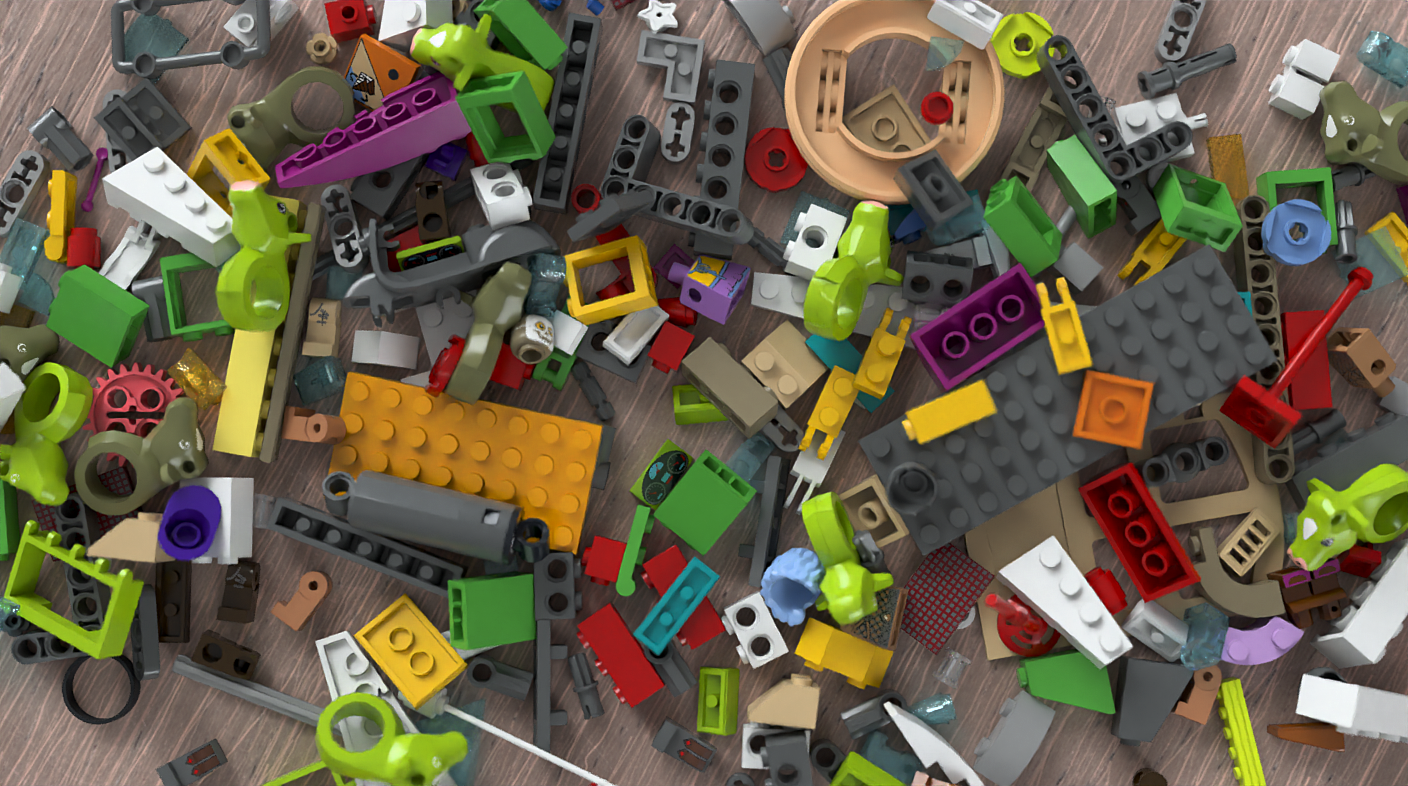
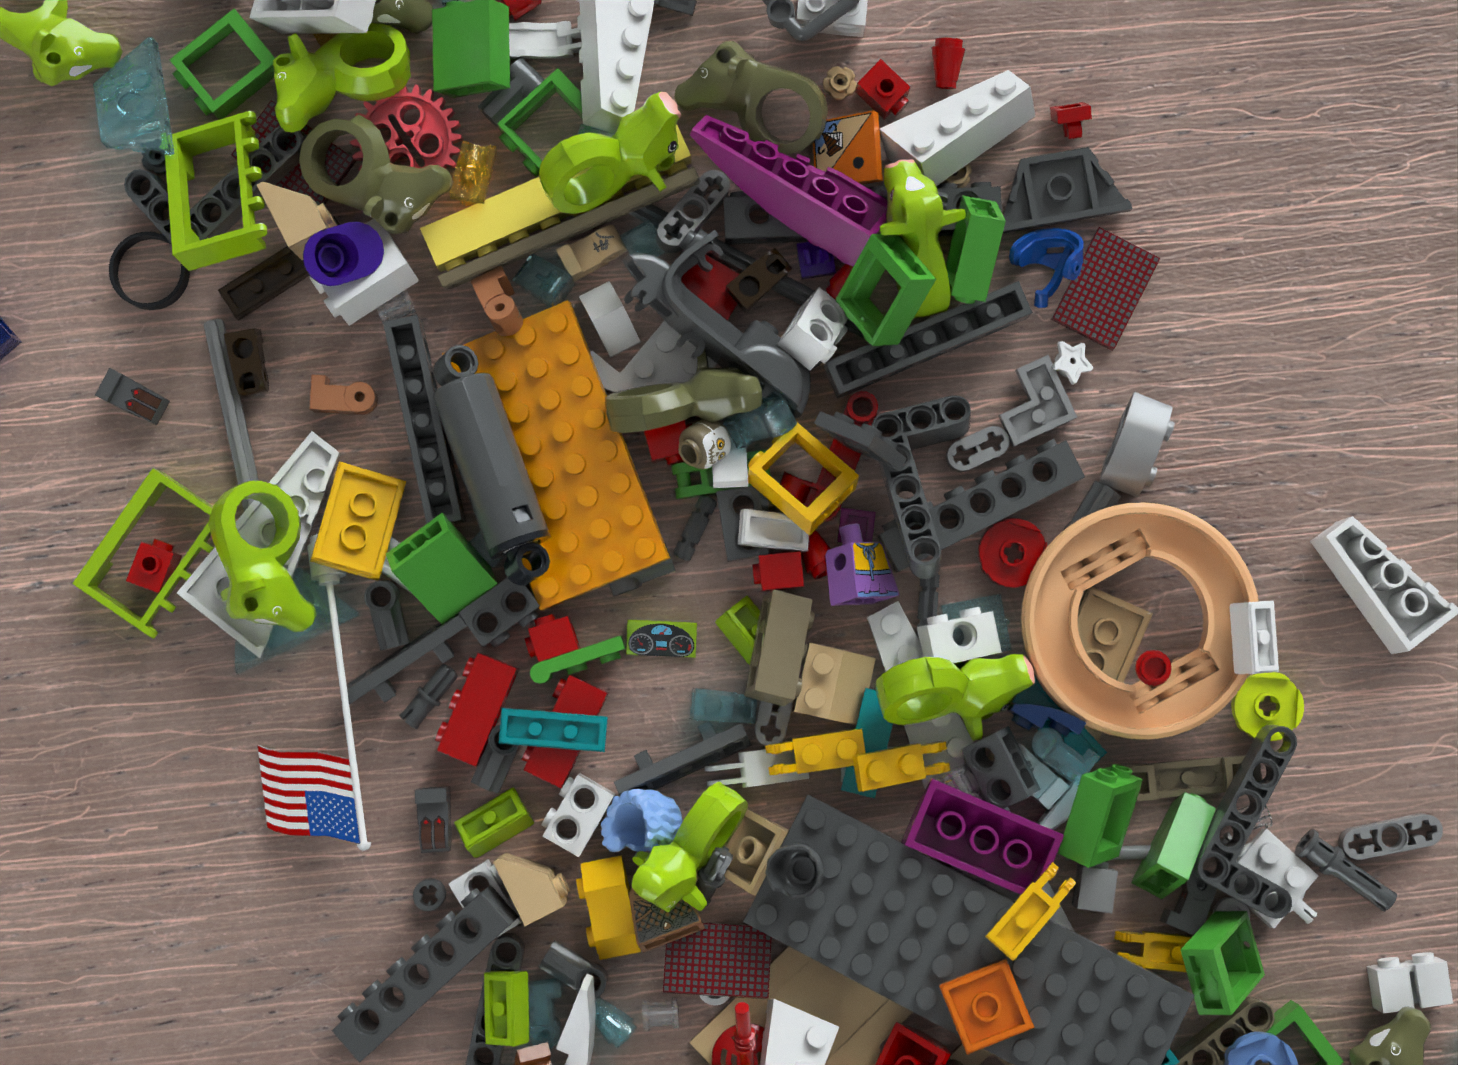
camera: 55 degrees right, 0 degrees up
dark grey beam [130,584,160,681] -> none
yellow window [186,128,271,219] -> none
dark brown leg [216,560,260,624] -> none
slope [396,236,465,271] -> none
red tile [424,334,466,398] -> none
bright green brick [653,449,757,556] -> none
dark grey slope [893,149,973,232] -> none
yellow window [902,380,997,444] -> none
clear light blue tile [925,36,964,71] -> none
clear yellow tile [1206,134,1249,200] -> none

